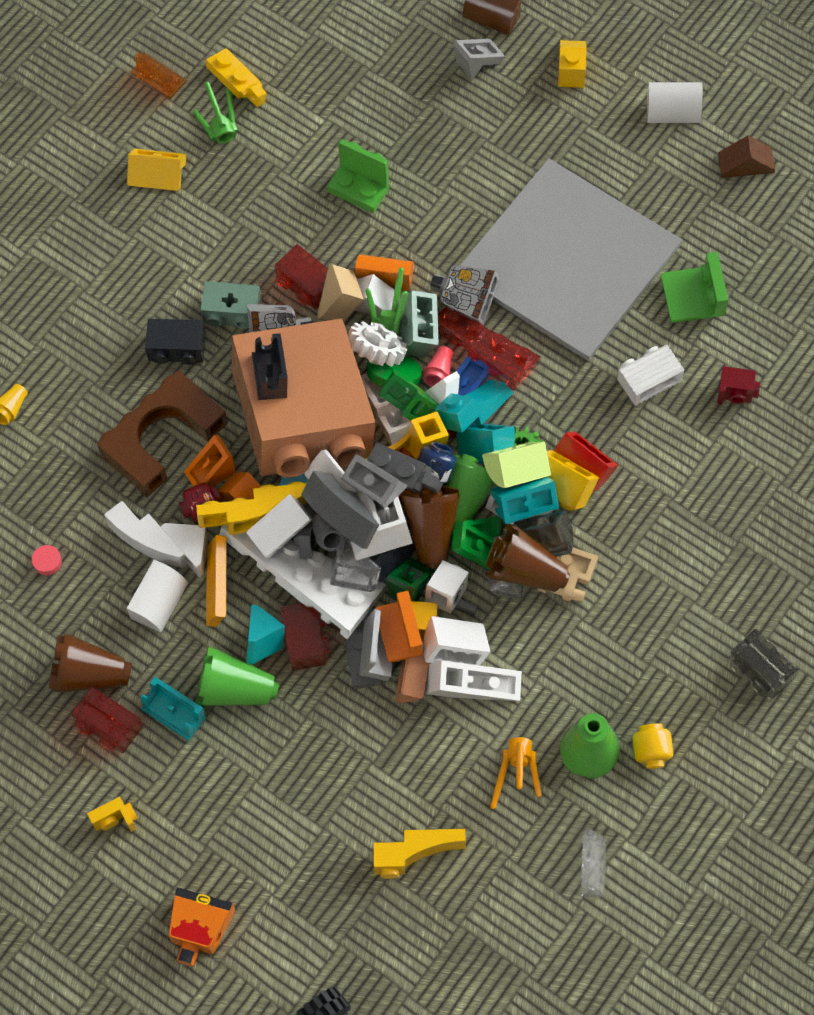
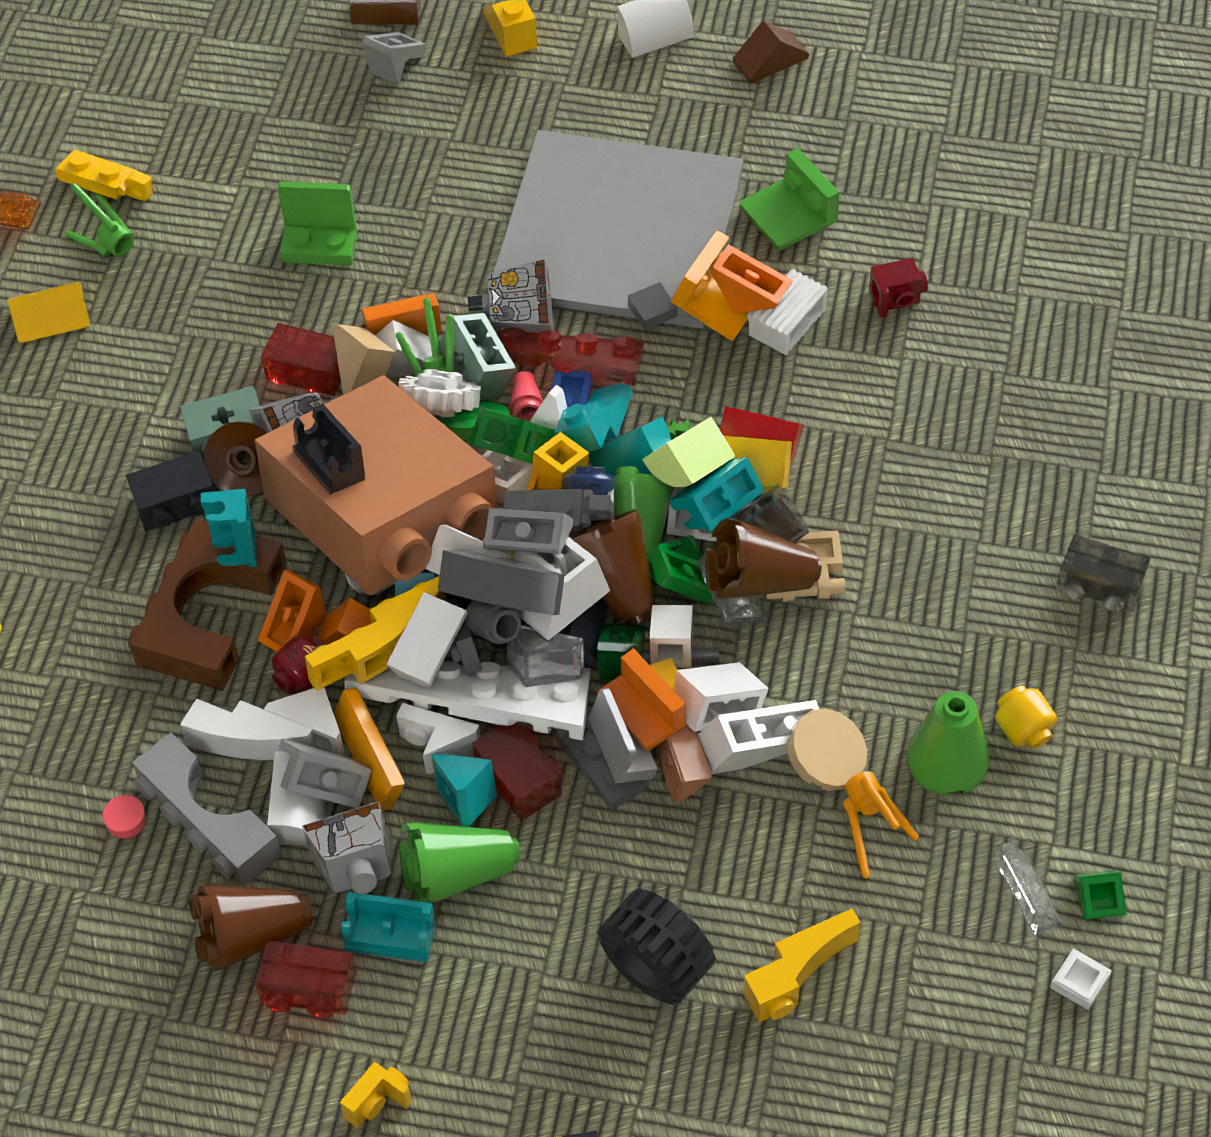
camera: 25 degrees left, 10 degrees down
none -> light grey arch [132,732,282,886]
none -> teal hinge [201,489,257,567]
none -> reddish brown dish [204,421,267,497]
none -> light grey panel [279,739,372,808]
none -> light grey torso [302,801,392,894]
none -> white slope [396,703,482,774]
none -> black tyre [597,889,716,1005]
none -> dark grey tile [628,282,677,330]
none -> light orange bracket [670,230,748,341]
none -> orange slope [710,244,793,313]
none -> tan tile [787,708,867,791]
none -> white tile [1050,948,1112,1010]
none -> green slope [1073,870,1127,920]

